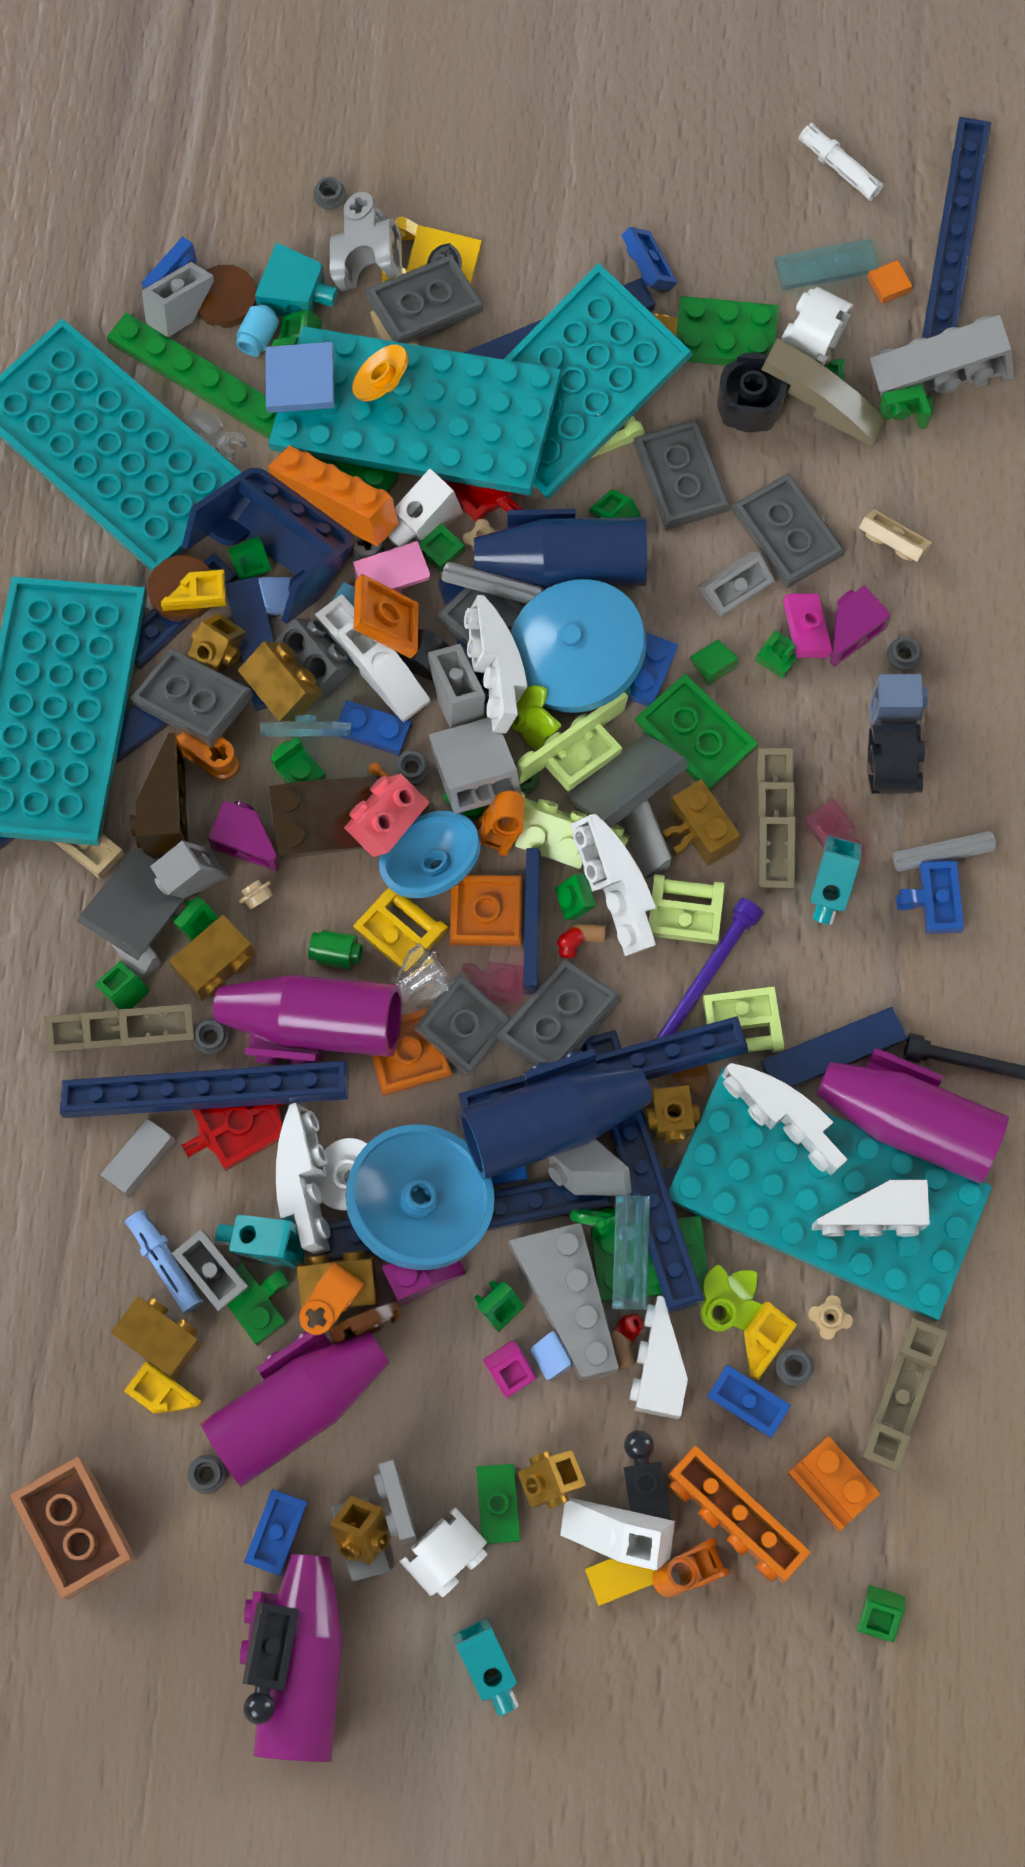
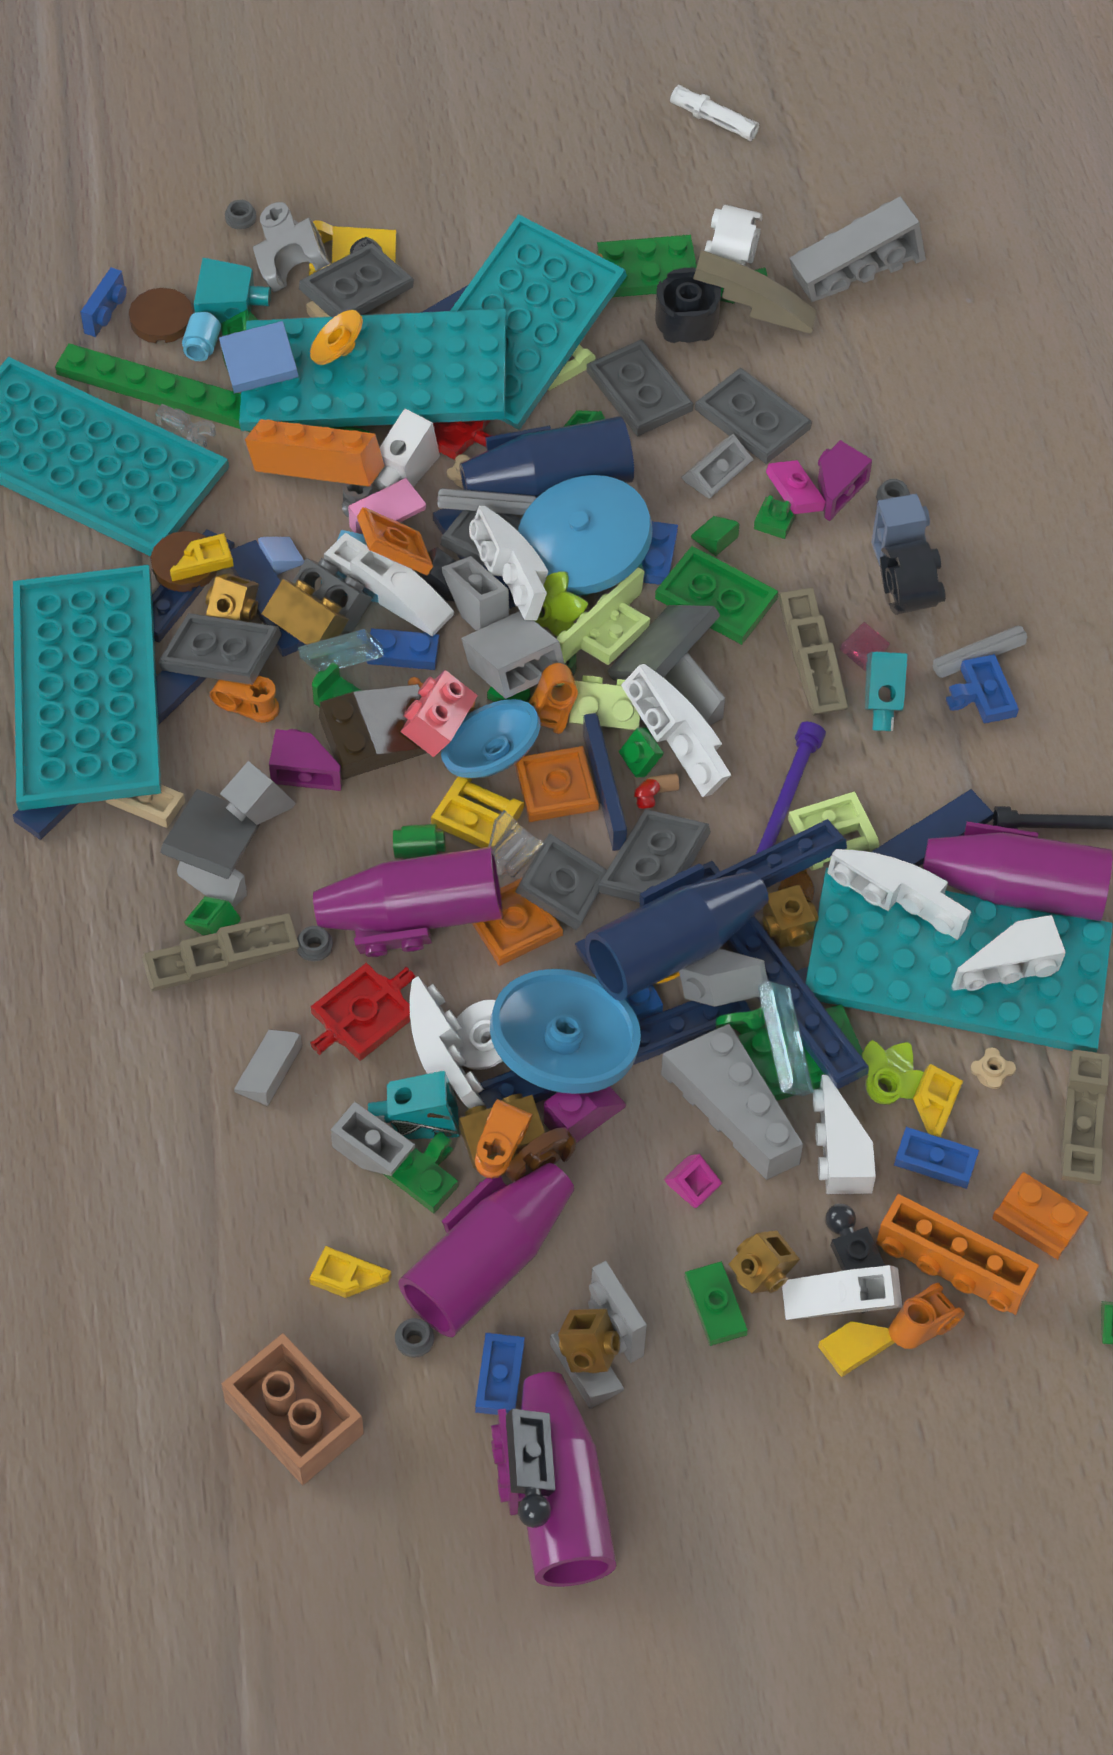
camera: 15 degrees left, 15 degrees down
dark blue tile [60,1061,349,1118] -> none
pearl gold brick [110,1296,202,1380] -> none
light blue pin [125,1209,203,1314] -> none
dark brown slope [130,733,188,859] -> none
light grey slope [142,262,214,337] -> none
pearl gold brick [169,915,256,1002] -> none
green tile [172,896,219,942] -> none
dark blue windscreen [182,468,354,624] -> none
green tile [227,536,272,580] -> none
tan plate [239,879,273,910] -> none
dark grey plate [395,751,429,785] -> none
white brick [399,1507,487,1597] -> none
green plate [419,523,465,572] -> none
teal torso [452,1617,519,1716] -> none
clear pink plate [462,961,524,1004] -> none
green tile [474,1281,525,1333] -> none
light blue slope [531,1331,572,1380] -> none
arm [610,1314,644,1370] -> none
blue plate [621,227,678,291] -> none
yellowish green plate [648,874,725,945] -> none
pearl gold brick [662,779,741,867] -> none
clear light blue tile [775,239,879,291] -> none
dark grey plate [776,1348,814,1387] -> none
tan plate [859,509,932,562] -> none
orange tile [867,260,912,304] -> none
green bracket [879,384,934,429] -> none
dark blue tile [921,117,991,339] -> none

